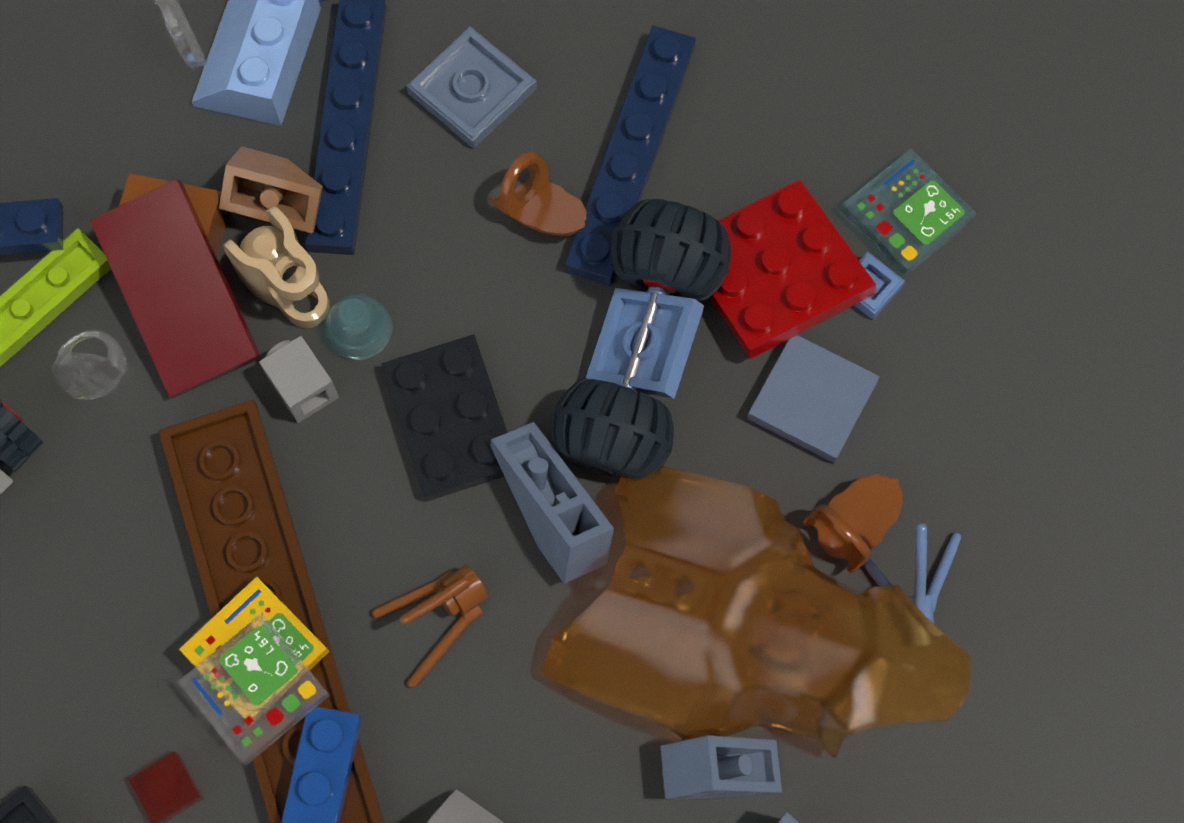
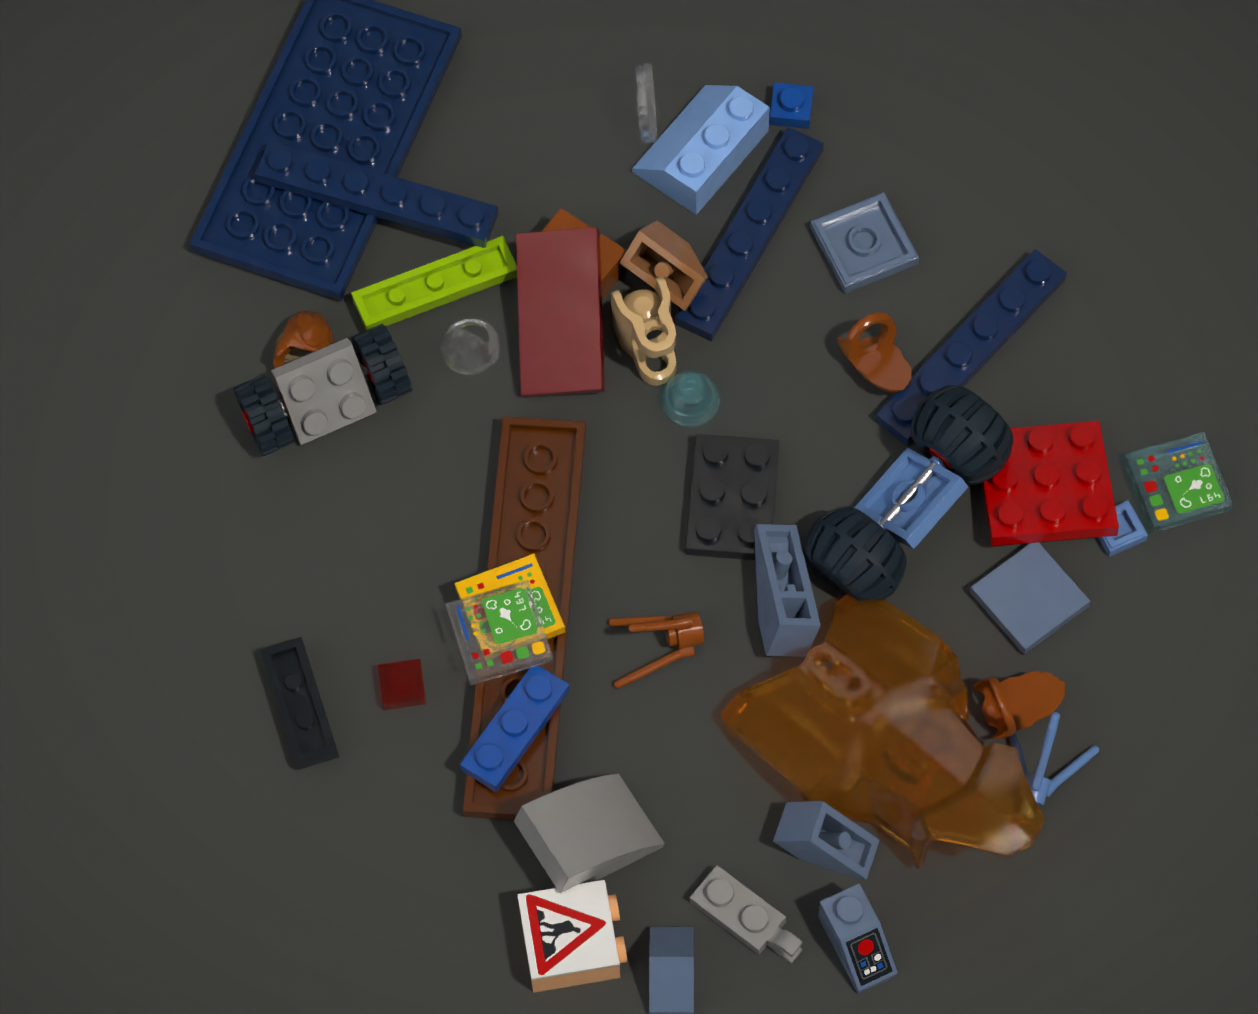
camera: 25 degrees right, 5 degrees down
light grey brick [259,336,339,423] -> none

